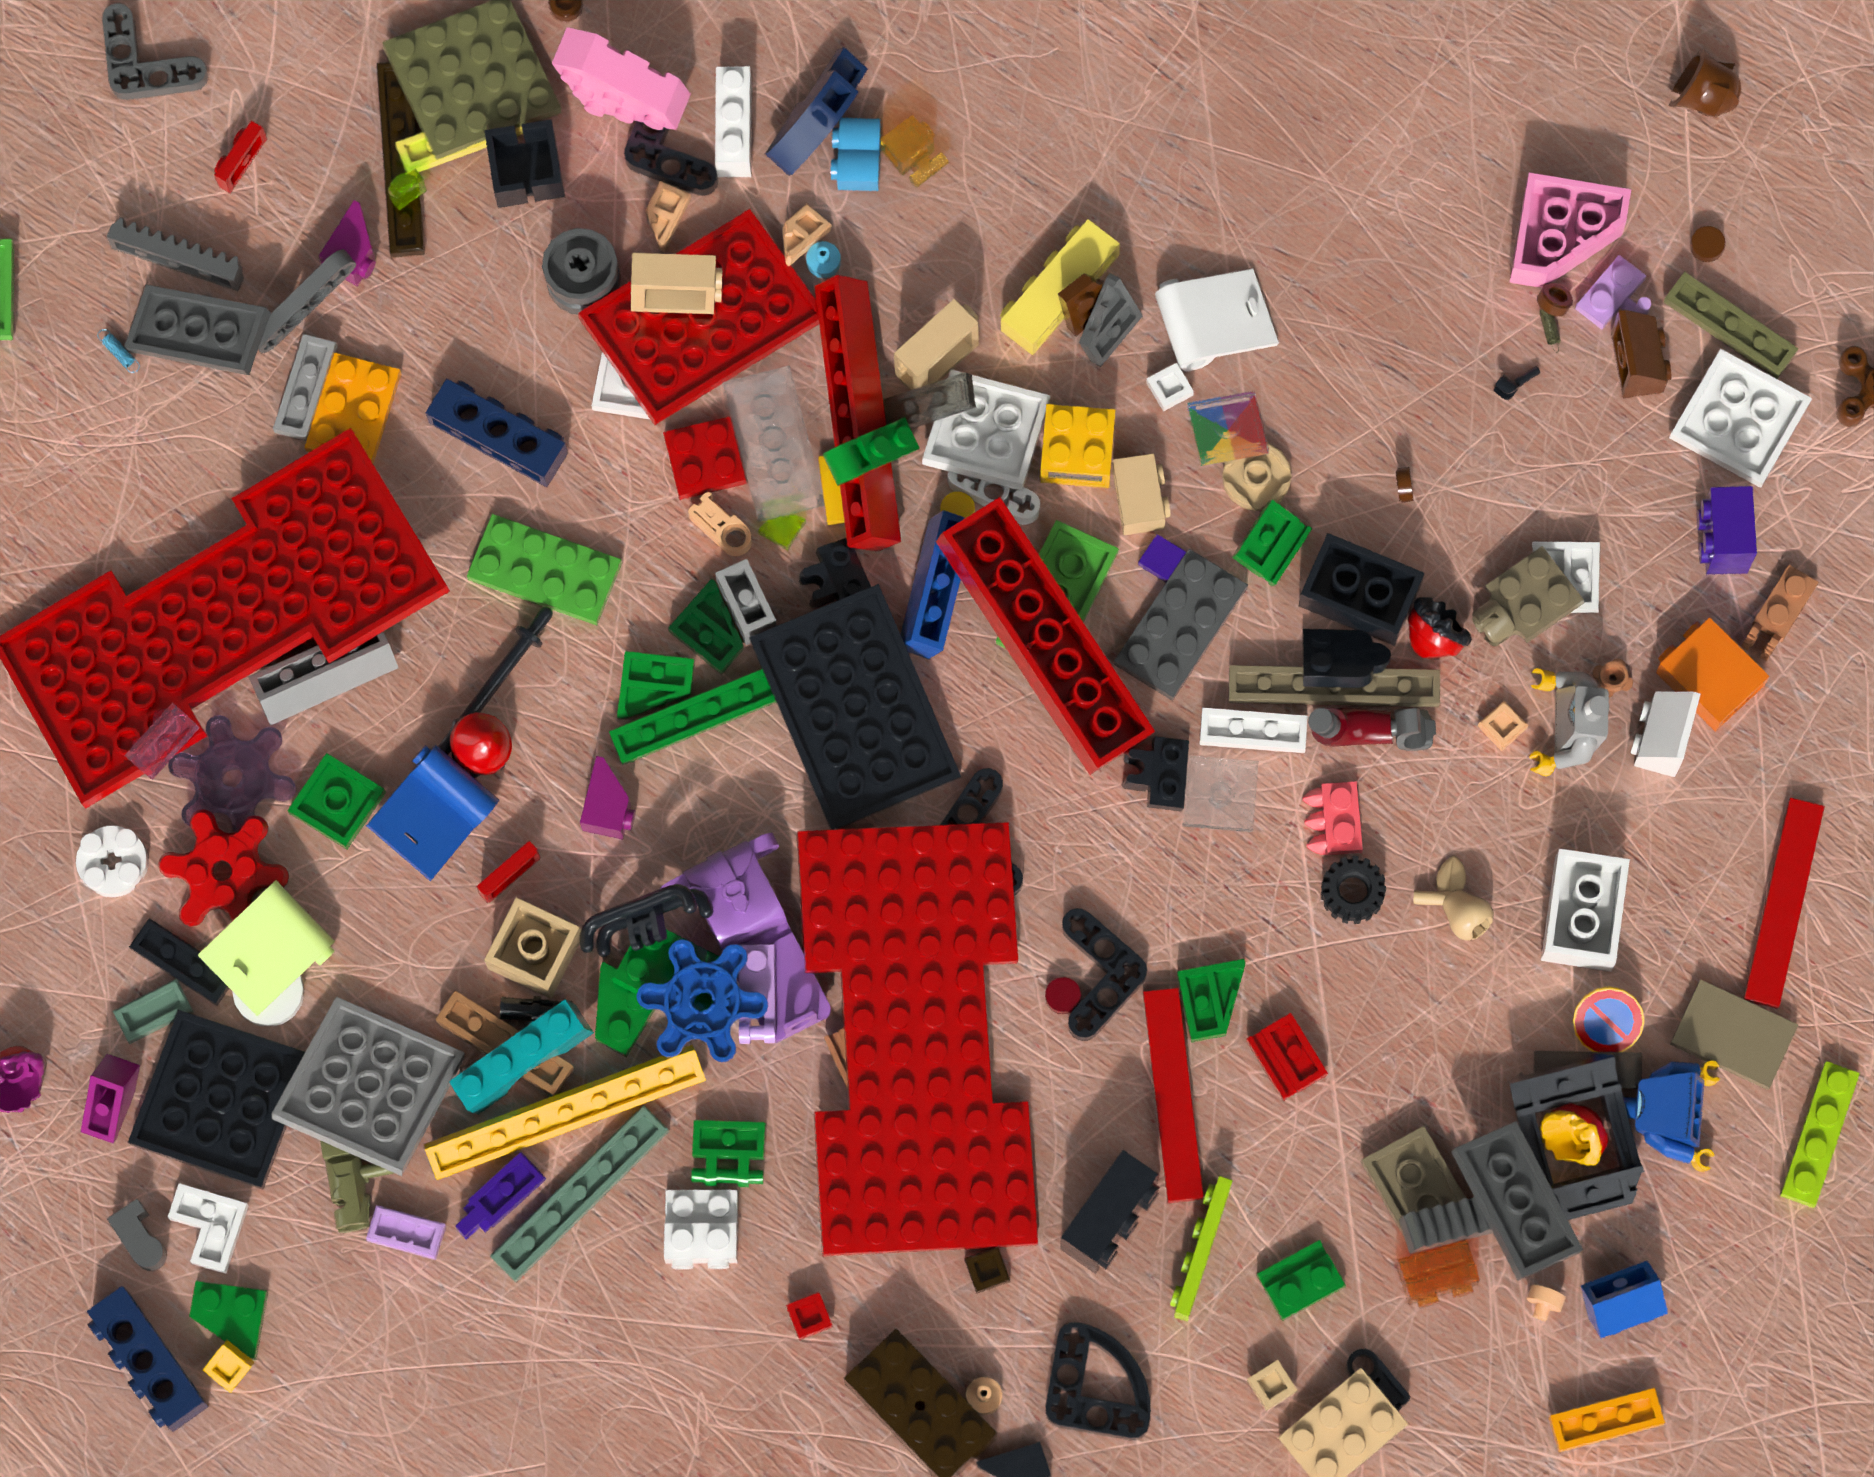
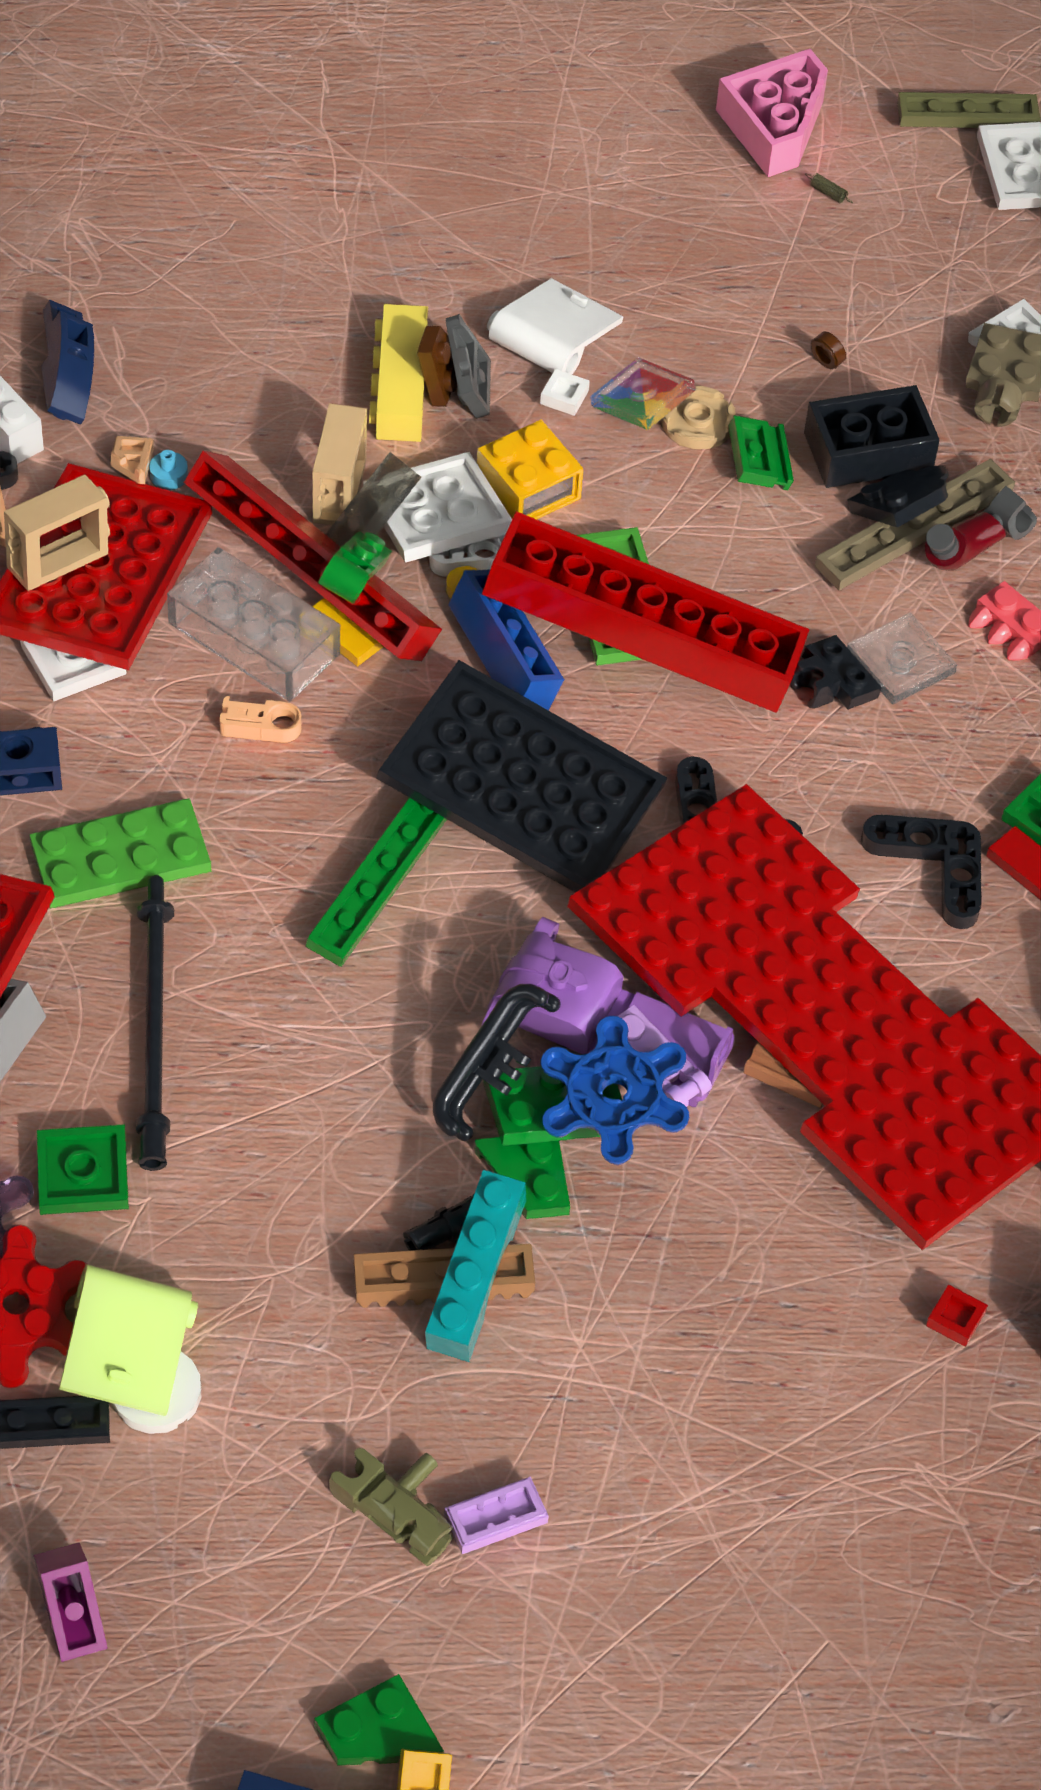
camera: 45 degrees left, 20 degrees down
dark grey leg [107,1199,167,1271] -> none
sand green tile [113,979,194,1044] -> none
black plate [127,1010,305,1190] -> none
white plate [168,1183,249,1274] -> none
light grey plate [272,997,465,1176] -> none
blue door [366,745,499,881] -> none
yellow plate [424,1044,706,1180] -> none
red hair [450,712,512,778] -> none
dark purple hinge [455,1152,546,1240] -> none
red tile [476,840,541,903] -> none
tan brick [484,897,581,999] -> none
sand green tile [490,1105,669,1283] -> none
magenta slope [580,756,636,840] -> none
green wing [617,651,695,720] -> none
red plate [663,416,747,500] -> none
white plate [664,1190,738,1269] -> none
dark green wing [668,579,744,675] -> none
green plate [691,1120,766,1187] -> none
light grey brick [715,559,777,645] -> none
clear neon green tile [758,515,806,551] -> none
black plate [799,538,871,608] -> none
dark azure brick [831,118,881,191] -> none
clear yellow brick [880,115,949,188] -> none
dark red tile [1045,977,1081,1014] -> none
tan brick [1112,454,1171,536] -> none
dark grey plate [1114,549,1248,701] -> none
dark purple tile [1138,534,1186,582] -> none
white plate [1200,708,1308,753] -> none
hair [1407,597,1472,659] -> none
black hand [1493,366,1540,400] -> none
reddish brown tile [1537,283,1573,316] -> none
lavender plate [1575,255,1651,329] -> none
reddish brown slope [1611,310,1672,398] -> none
reddish brown tile [1690,226,1726,262] -> none

